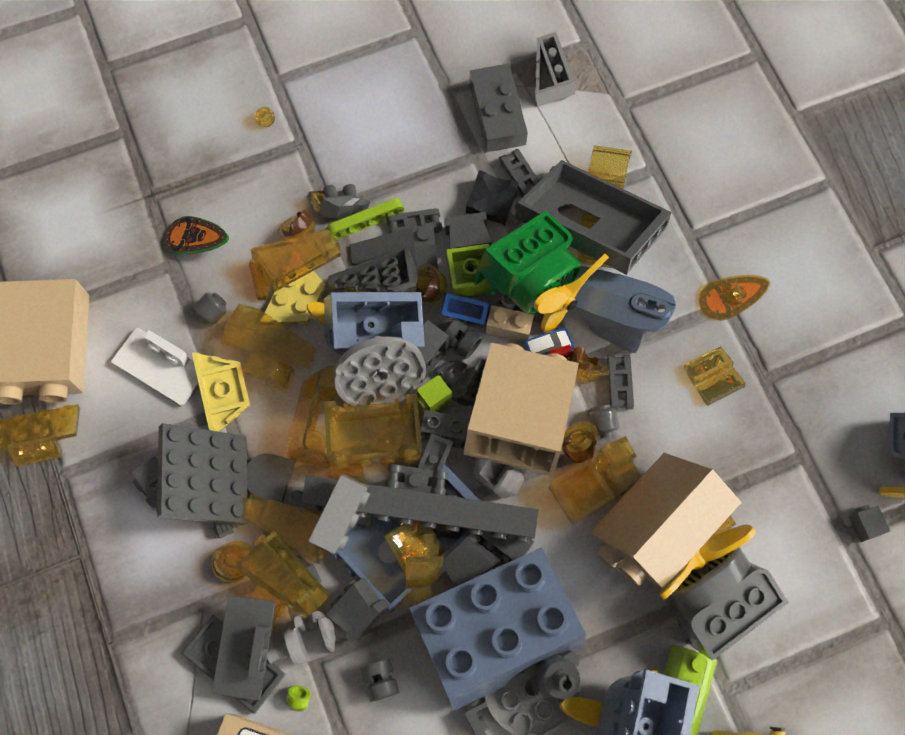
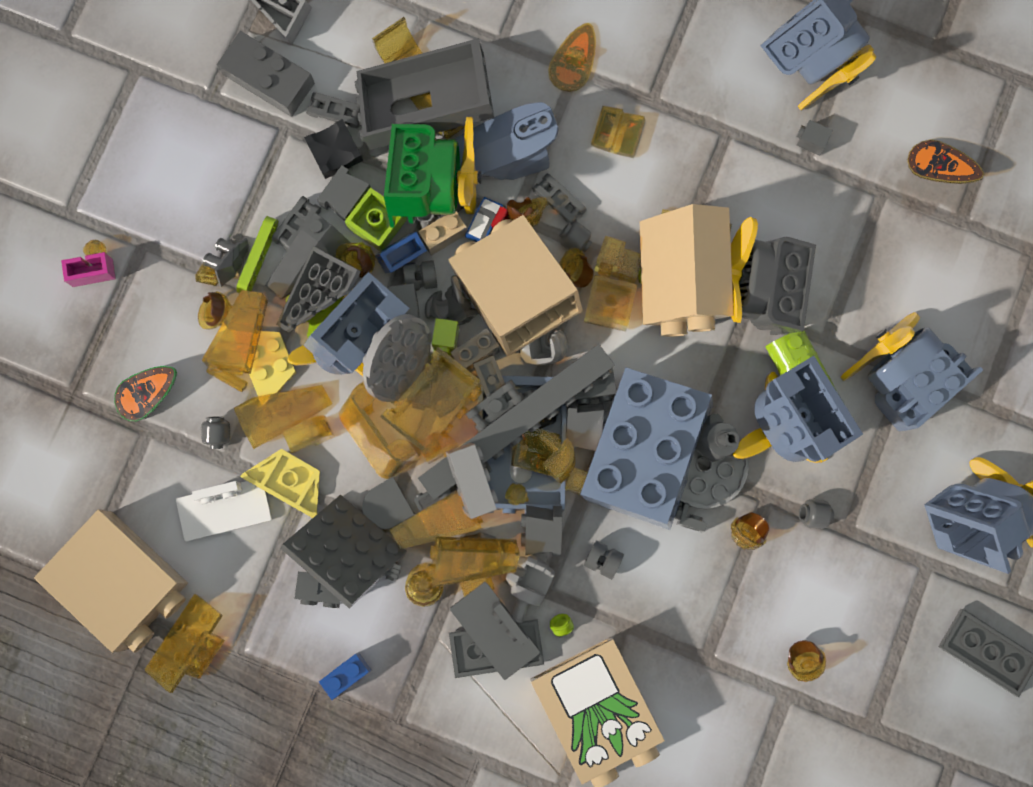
camera: 45 degrees left, 10 degrees up
none -> dark pink piece [61,252,116,287]
none -> blue piece [319,652,372,700]
none -> clear yellow plate [505,483,529,505]

